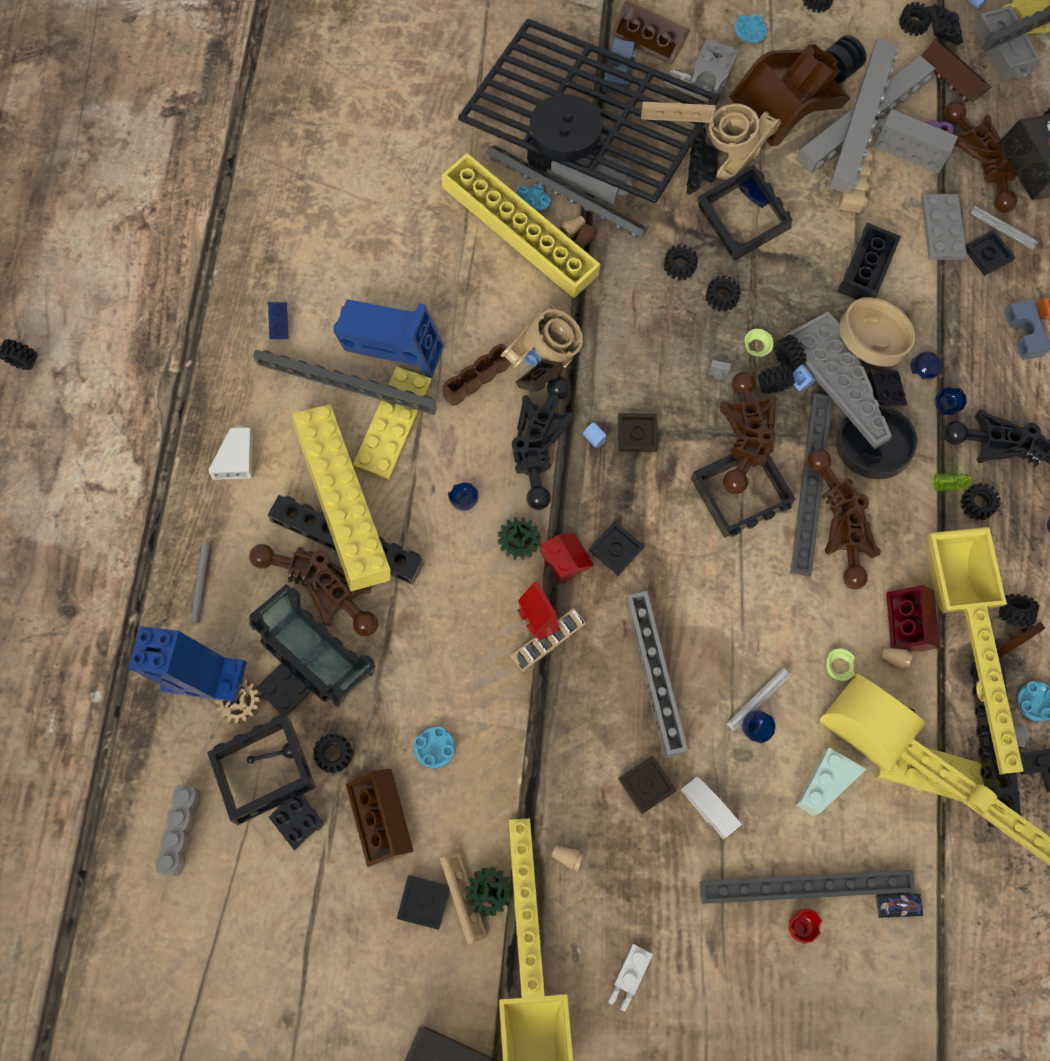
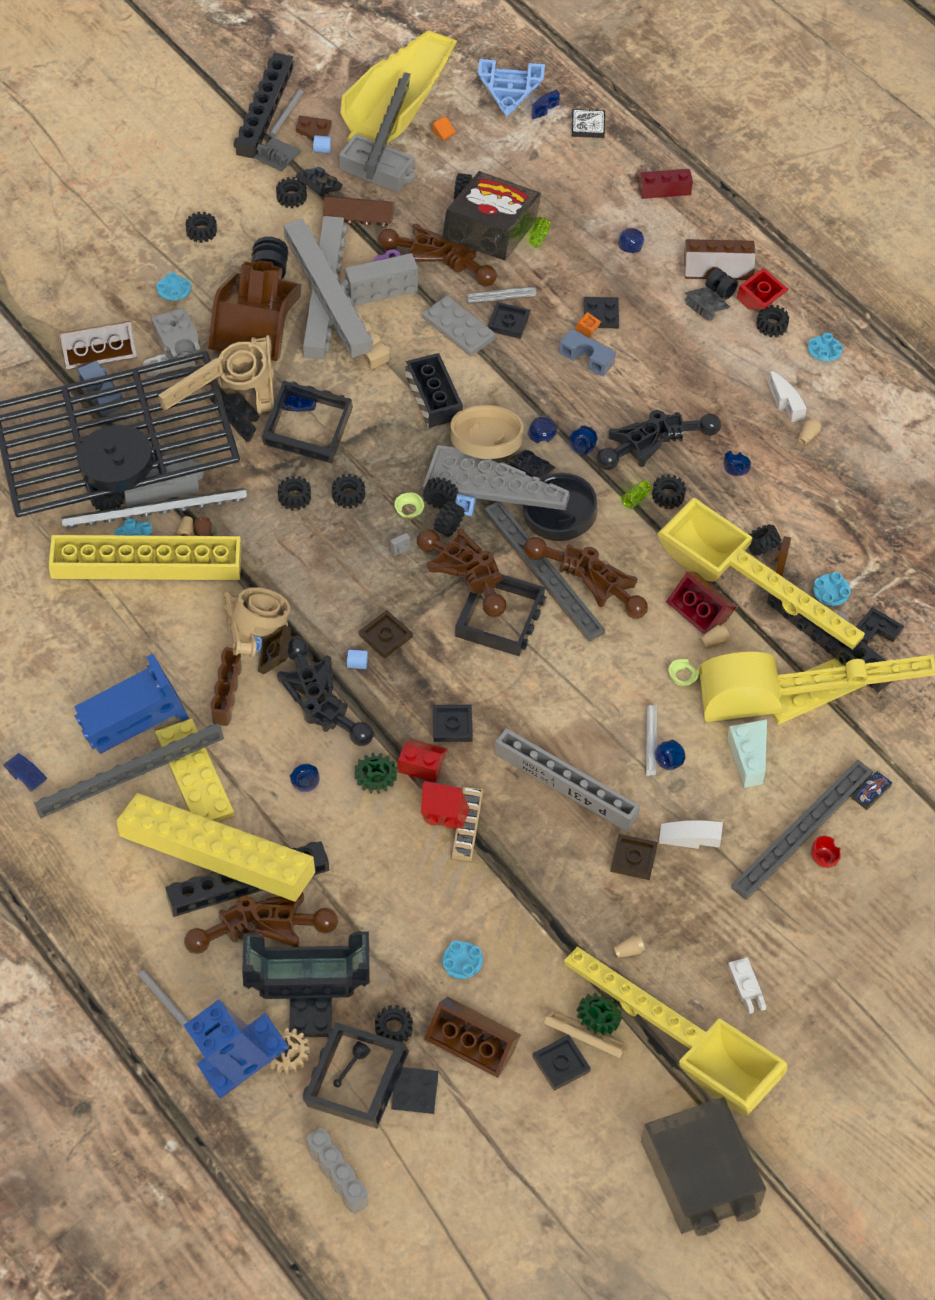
camera: 40 degrees left, 15 degrees down
white slope [209,426,253,480] -> none

